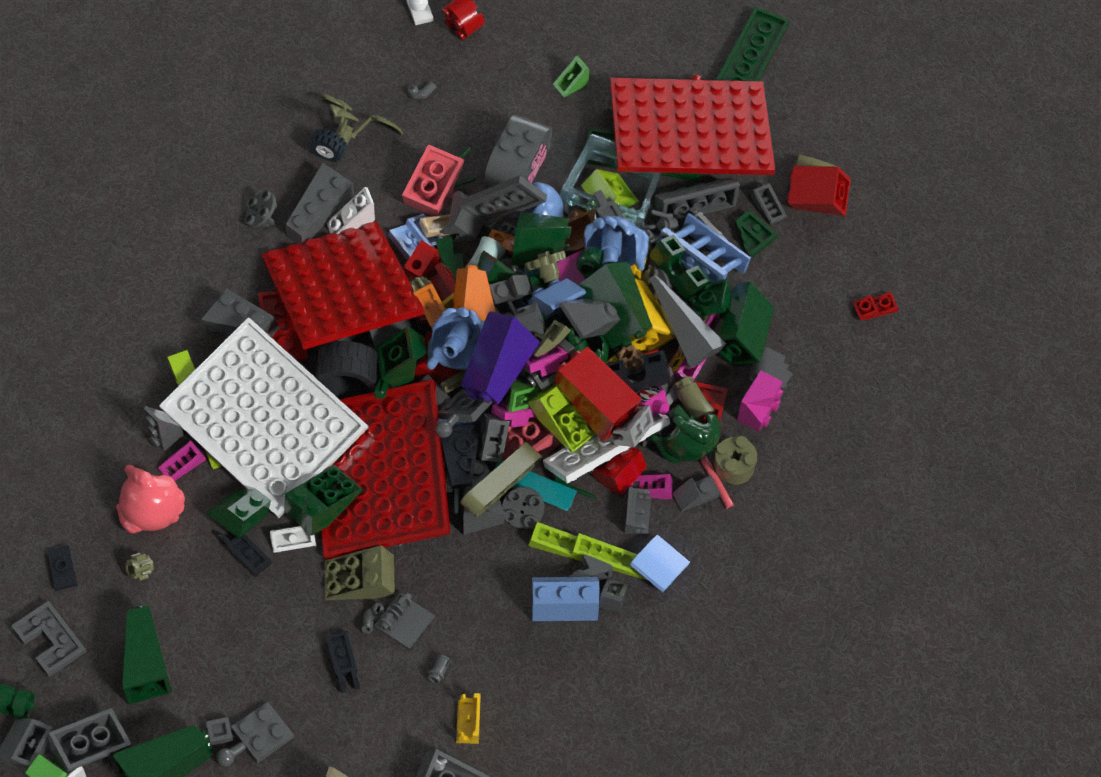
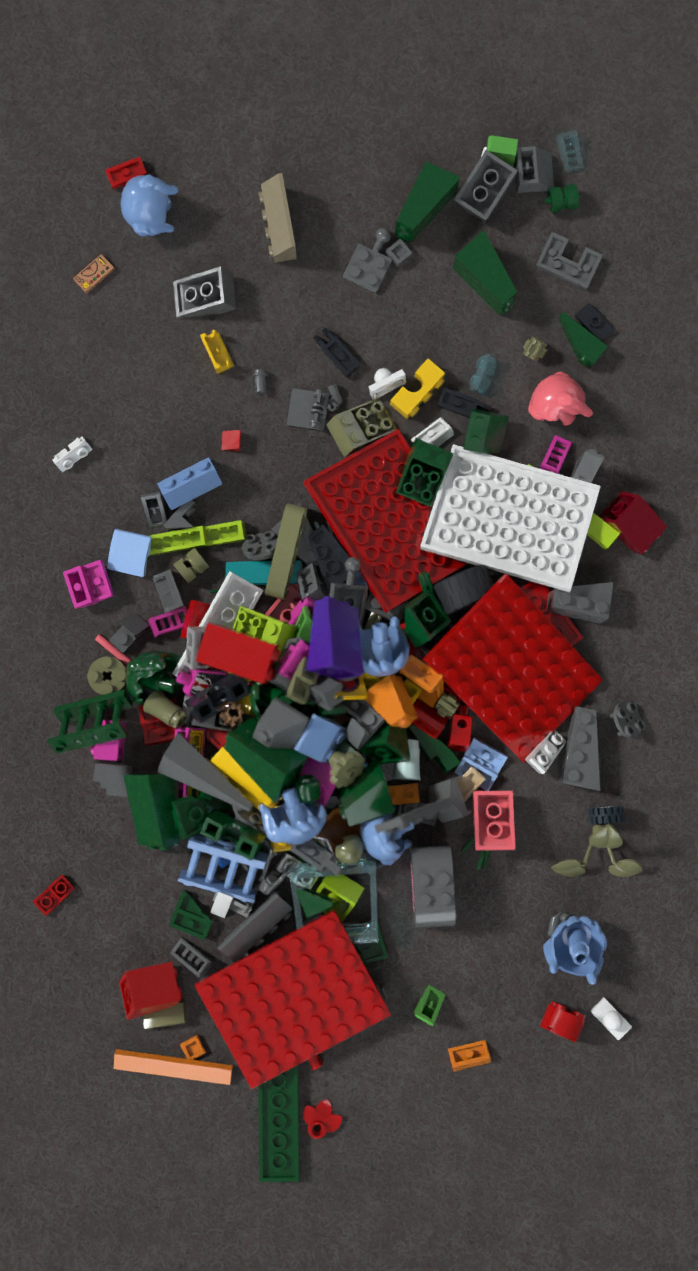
camera: 155 degrees right, 25 degrees up
none -> dark green fence [47,690,133,754]
none -> white hinge [53,437,92,472]
none -> dark pink brick [63,560,114,608]
none -> orange tile [114,1049,233,1085]
none -> olive wheel [173,548,210,584]
none -> orange tile [180,1034,206,1060]
none -> white sticker [210,892,232,918]
none -> slope [222,430,241,451]
none -> dark green slope [296,887,339,918]
none -> red plate [303,1099,342,1139]
none -> olive hair [335,834,364,864]
none -> white tile [369,368,406,400]
none -> yellow arch [390,359,445,419]
none -> orange slope [448,1040,491,1071]
none -> clear light blue hinge [469,354,497,395]
none -> medium blue piece [543,916,607,985]
none -> dark green slope [558,311,608,368]
none -> dark red slope [598,491,667,555]

